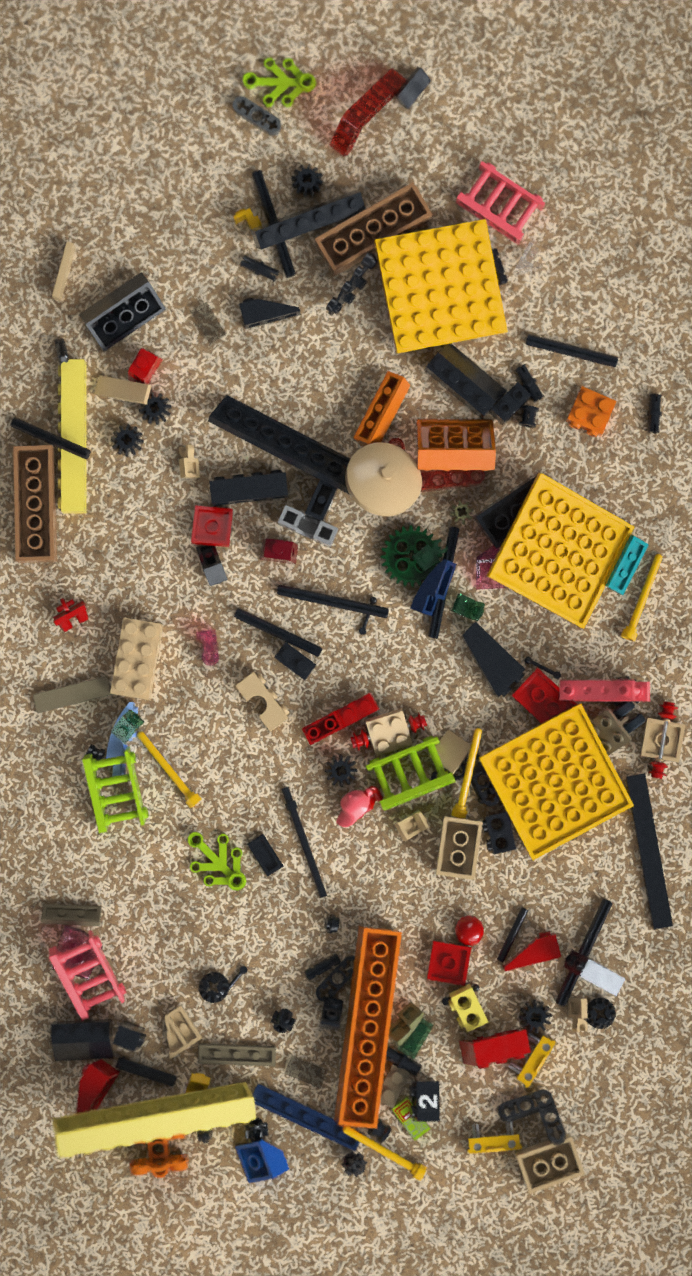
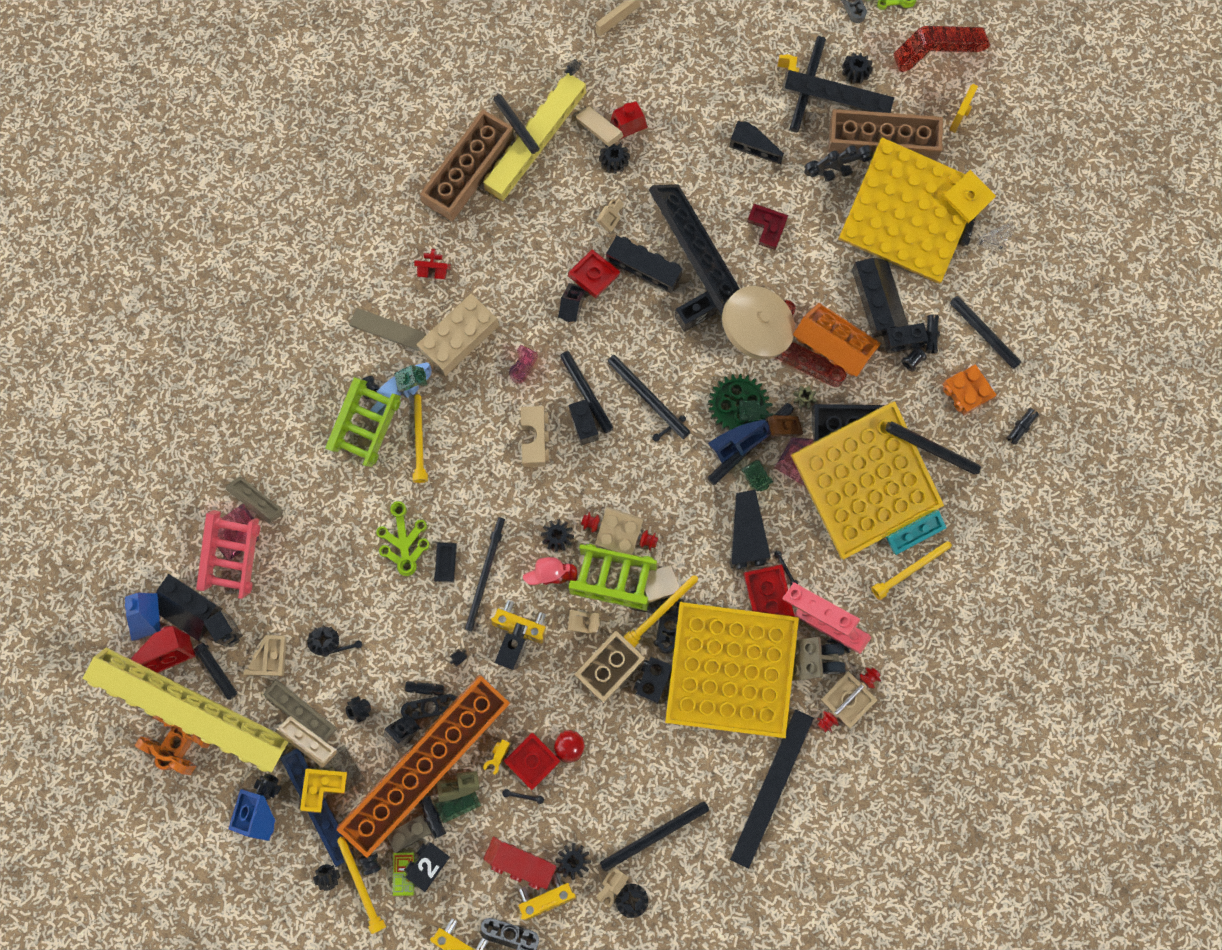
camera: 35 degrees right, 10 degrees down
black slope [79,272,166,352] -> none
black gear [111,424,144,457] -> none
yellow bracket [185,1073,210,1093] -> none
clear smoke tile [190,302,226,344] -> none
black plate [197,1128,213,1144] -> none
black pin [240,255,279,282] -> none
dark red torso [260,538,298,564] -> none
light grey arch [278,505,338,548] -> none
red slope [301,692,380,745] -> none
orange brick [353,371,411,447] -> none
black tile [394,67,432,109] -> none
light yellow brick [448,984,488,1032] -> none
coral fence [456,161,545,244] -> none
black bar [497,907,529,962] -> none
red slope [503,931,562,972] -> none
window [563,950,625,996] -> none
none -> blue slope [125,593,161,641]
none -> tan tile [276,716,337,767]
none -> yellow plate [300,769,347,813]
none -> yellow plate [483,739,511,775]
none -> yellow piece [491,600,546,644]
none -> black torso [495,622,528,670]
none -> dark red plate [747,204,789,250]
none -> reddish brown plate [767,415,803,437]
none -> black axle [885,421,981,475]
none -> yellow plate [942,170,996,223]
none -> yellow plate [949,83,978,133]

